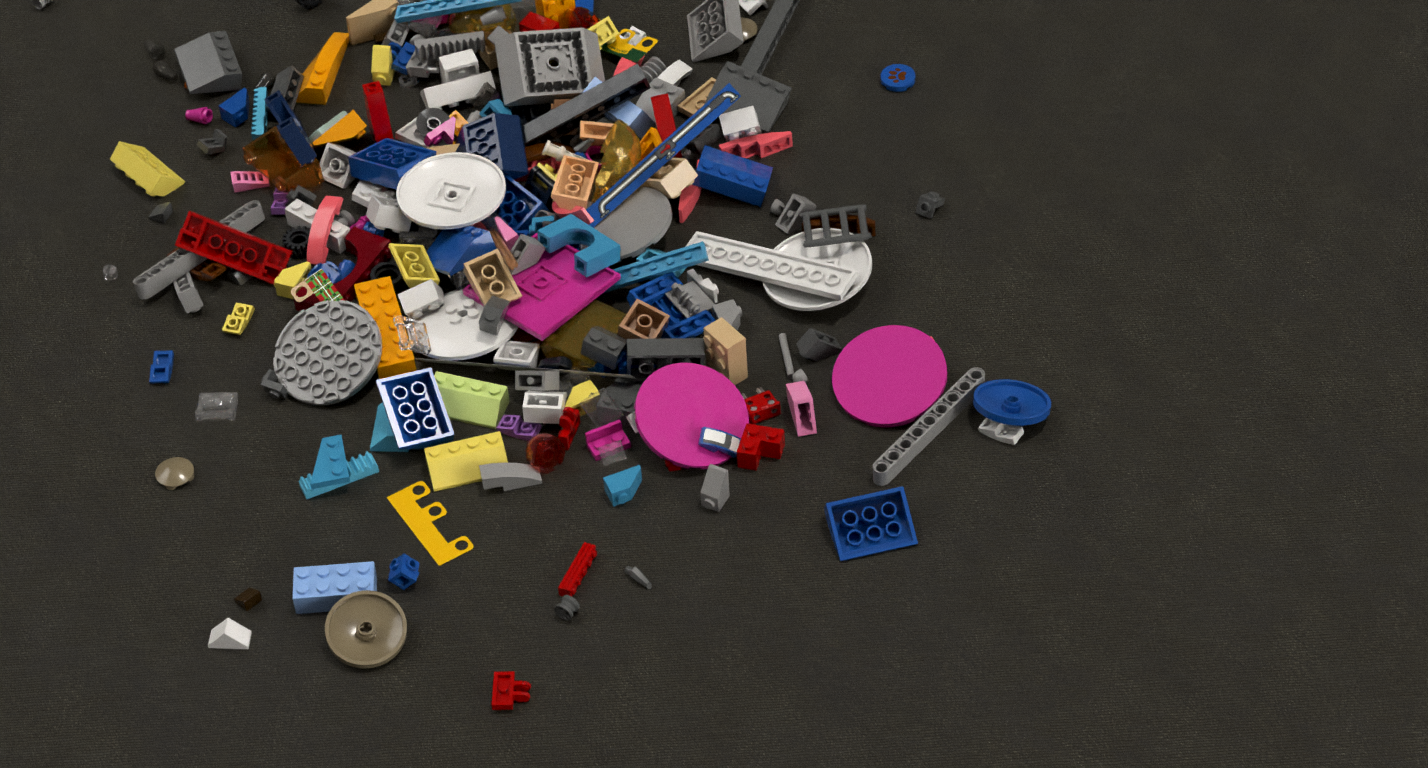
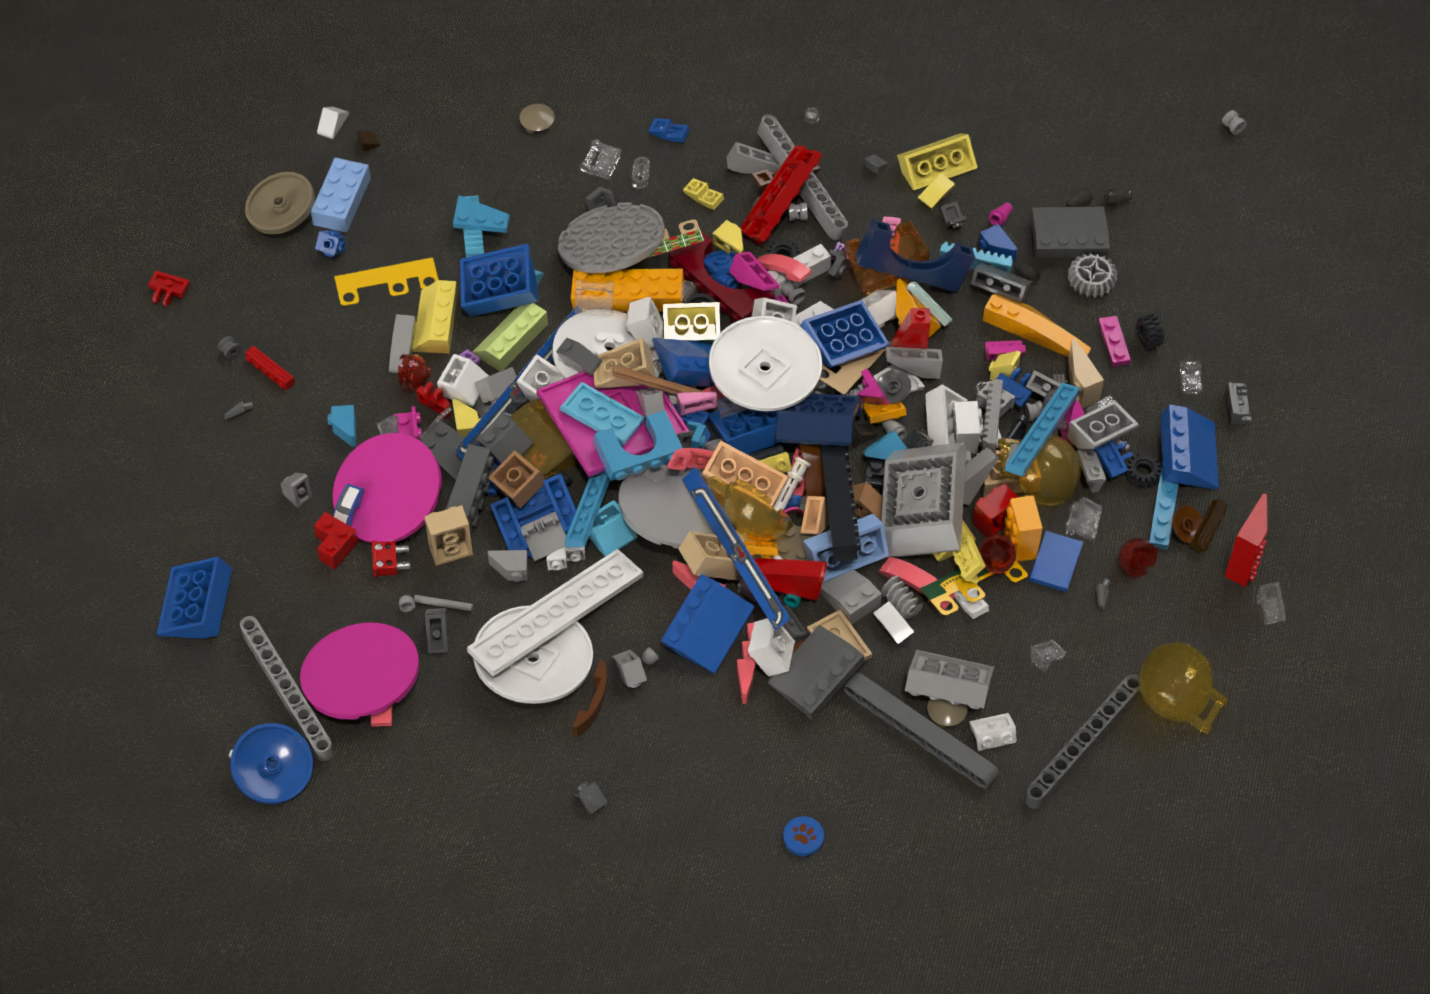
camera: 105 degrees right, 10 degrees up
bright pink slope [786,381,817,437] -> none
dark grey bar [799,204,872,248] -> none
none -> medium azure tile [560,382,645,446]
none -> clear beam [632,157,650,188]
none -> dark pink slope [729,252,780,291]
none -> light grey slope [885,347,943,379]
none -> light yellow slope [918,173,955,210]
none -> dark pink bracket [985,340,1026,361]
none -> light grey gear [1068,252,1117,299]
none -> dark pink plate [1098,316,1131,367]

